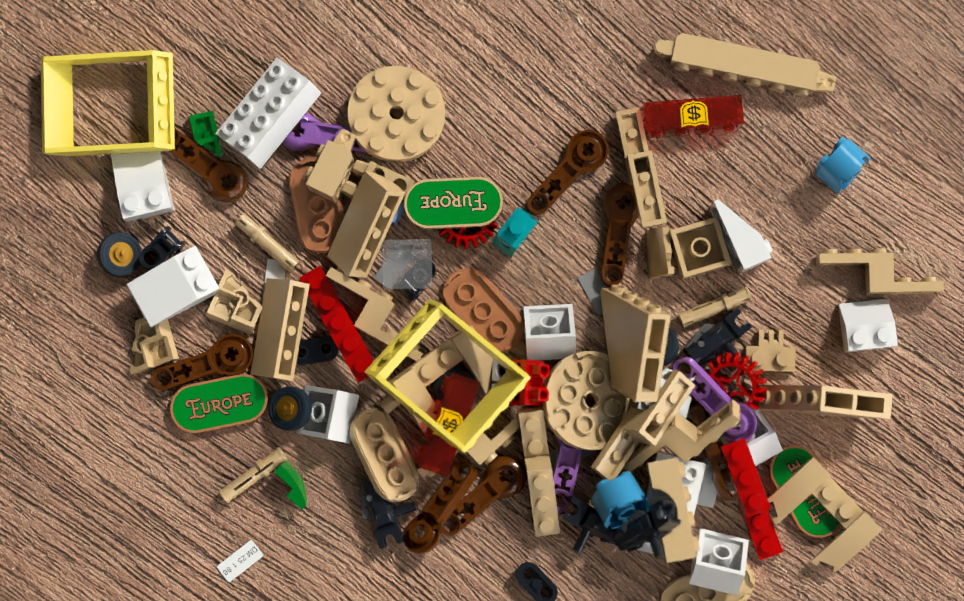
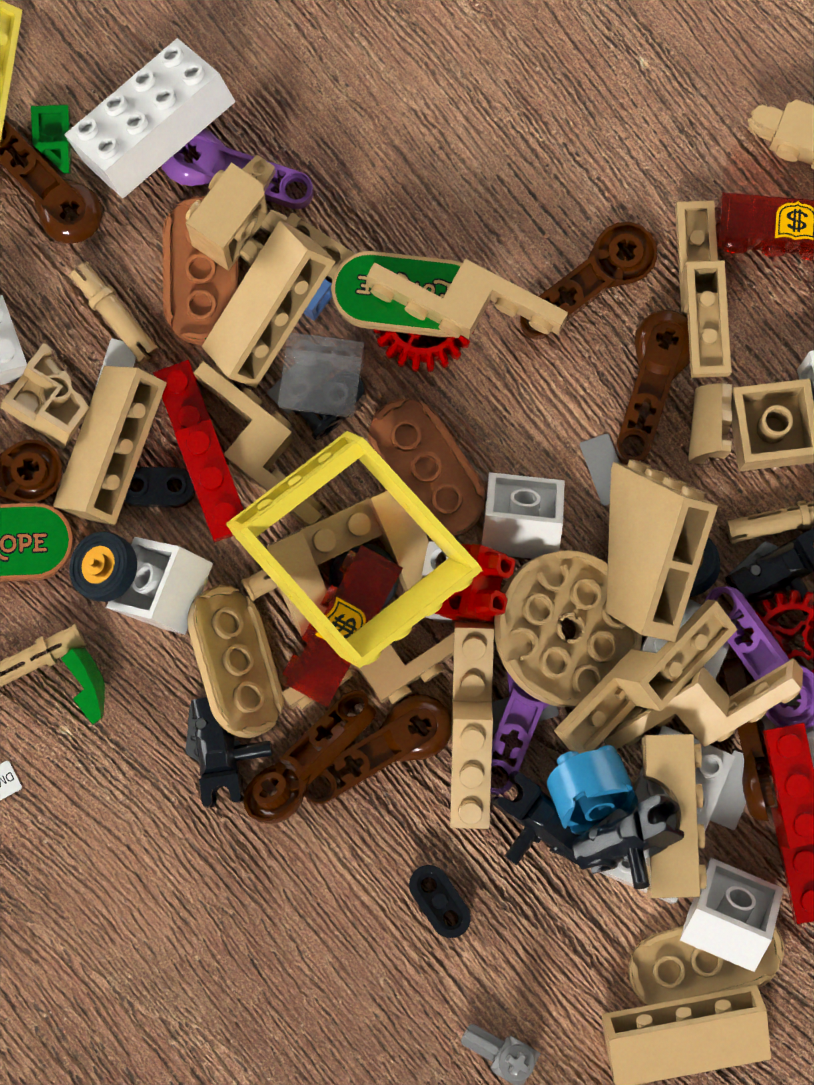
camera: 10 degrees right, 5 degrees down
tan plate [348,66,445,162] -> none
teal torso [492,207,539,258] -> none
none -> tan bracket [367,259,568,339]

